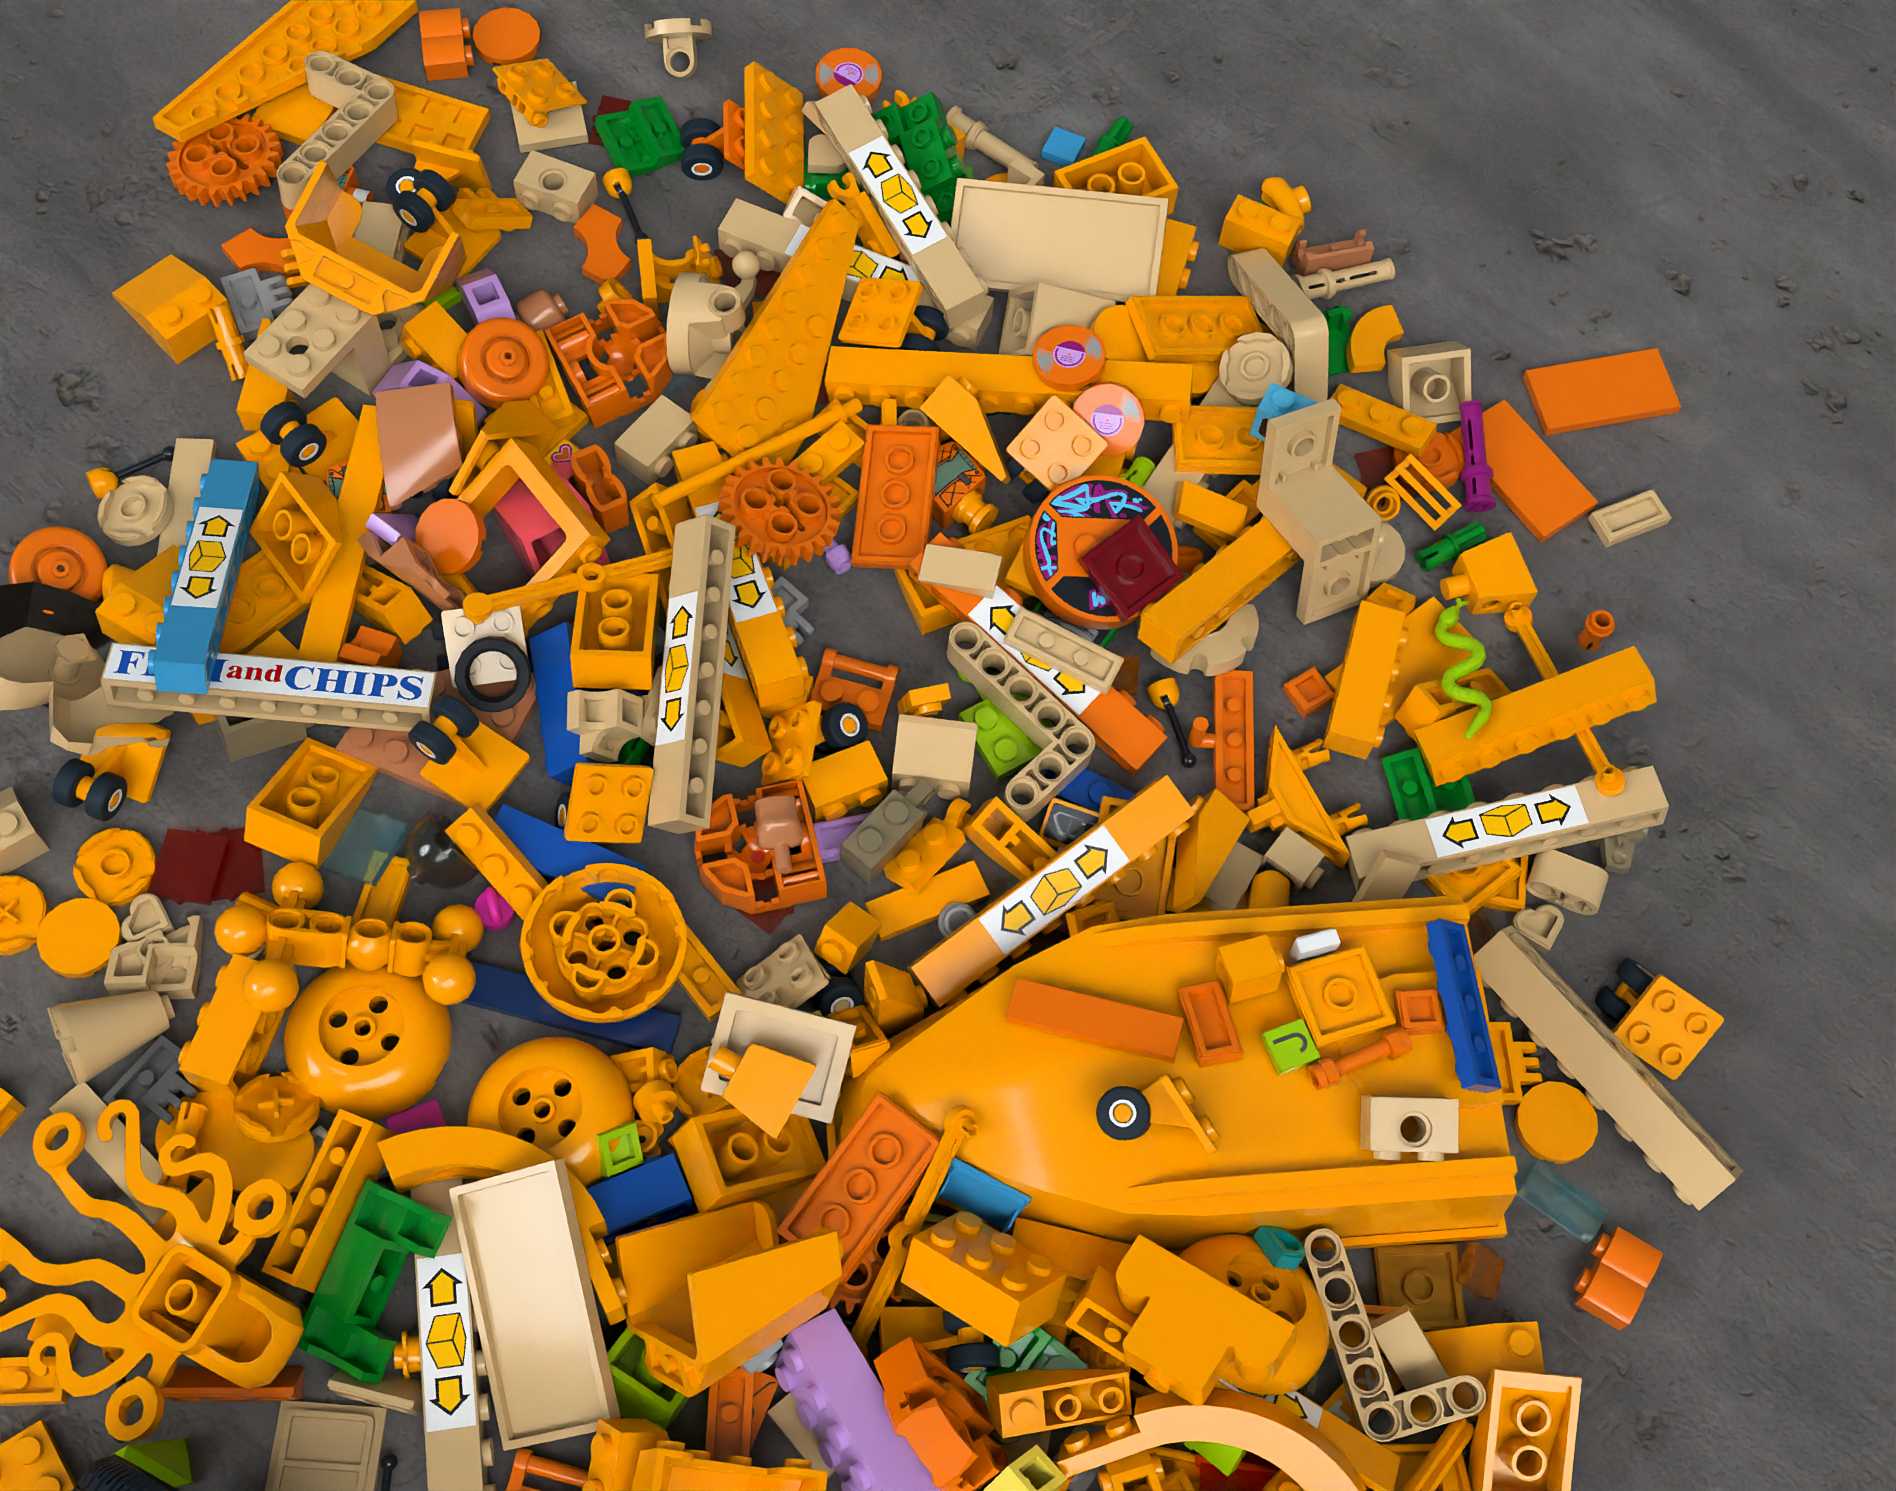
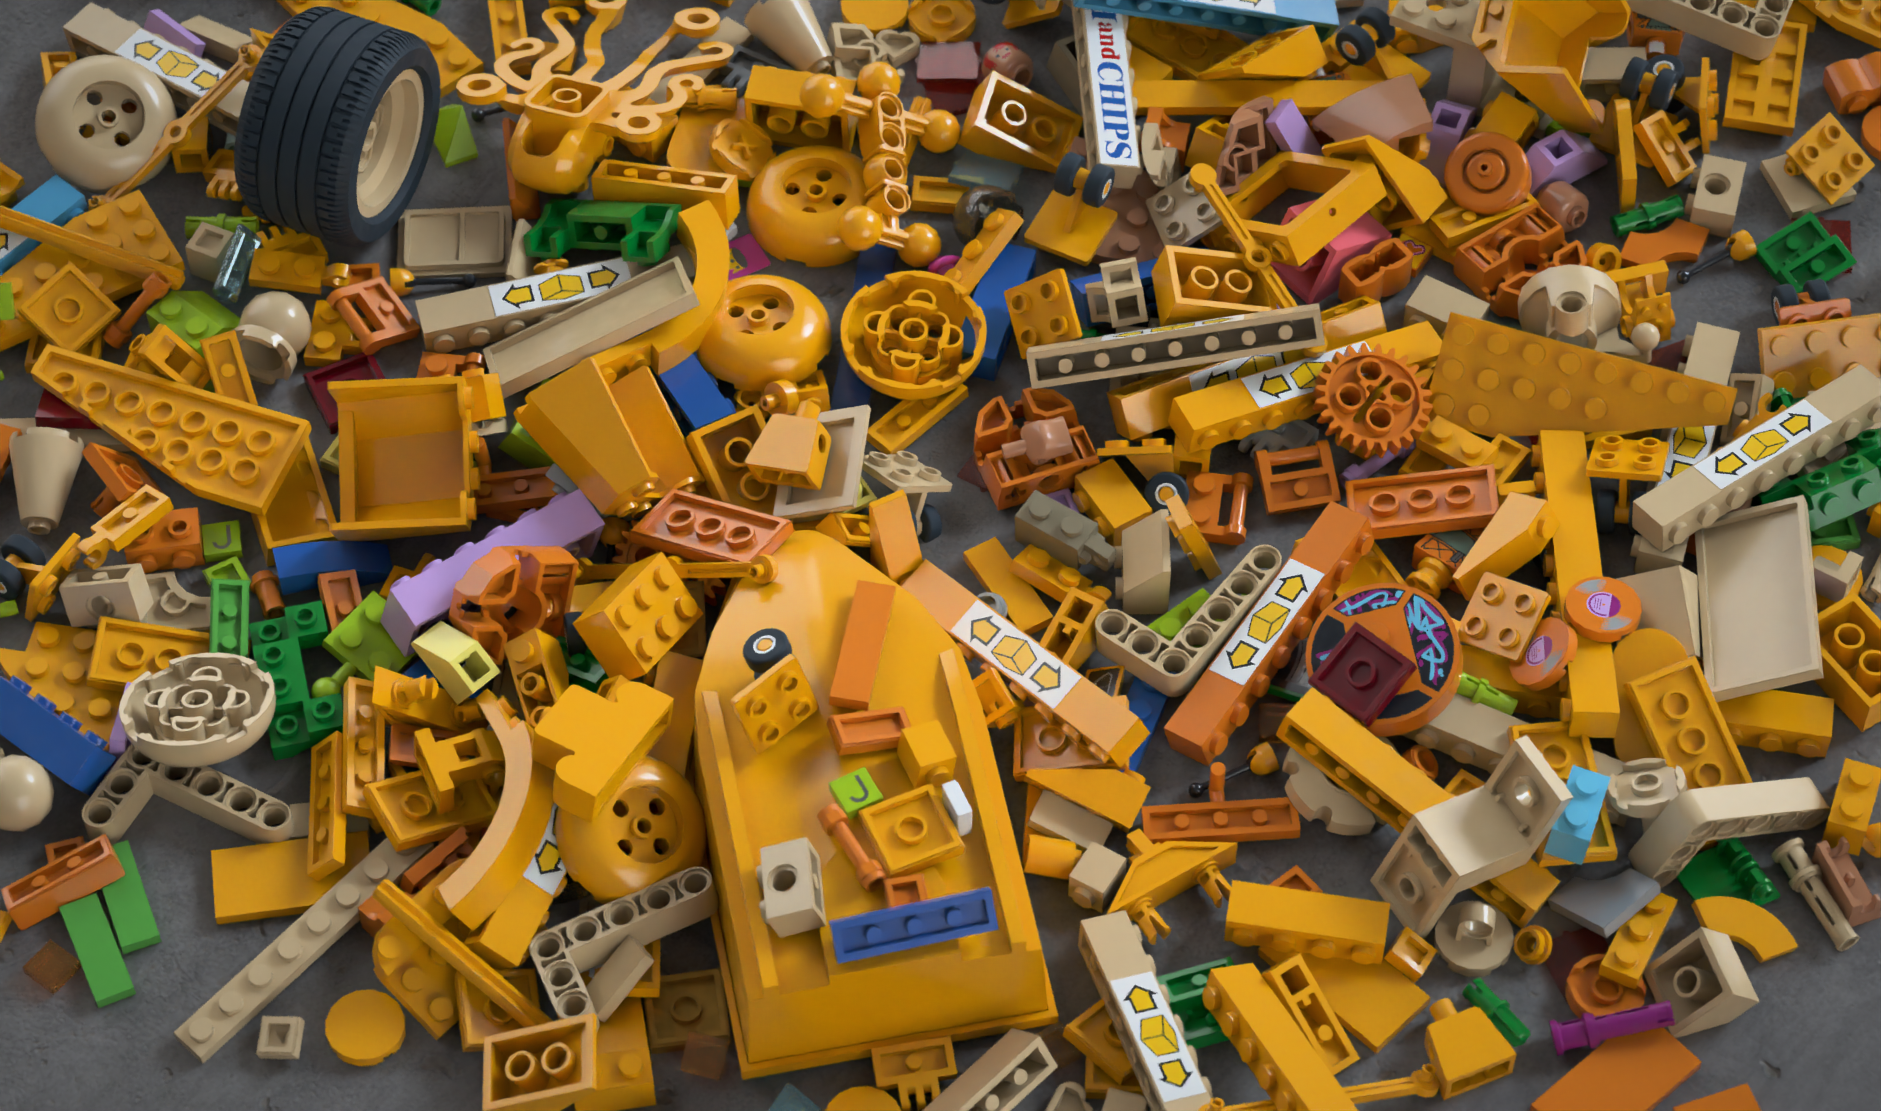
camera: 90 degrees right, 10 degrees down
orange tile [415,499,486,575] -> none
black tyre [455,636,531,712] -> none
lime tile [595,1121,644,1177] -> none
light orange bar [652,398,863,509] -> none
light orange brick [813,901,883,974] -> none
tan slope [918,544,1002,599] -> none
dark azure piece [934,1158,1032,1233] -> none
tan tile [1003,607,1124,695] -> none
light orange tile [1172,480,1248,542] -> none
teal tile [1253,1226,1306,1270] -> none
tan tile [1352,849,1421,902] -> none
light orange tile [1384,453,1462,531] -> none
lime animal [1435,598,1492,739] -> none
none -> nougat head [982,42,1033,87]
none -> tan slope [1141,123,1182,191]
none -> orange plate [1254,439,1341,516]
none -> light grey tile [1548,868,1661,938]
none -> green pin [1610,194,1685,238]
none -> light orange tile [1613,99,1637,213]

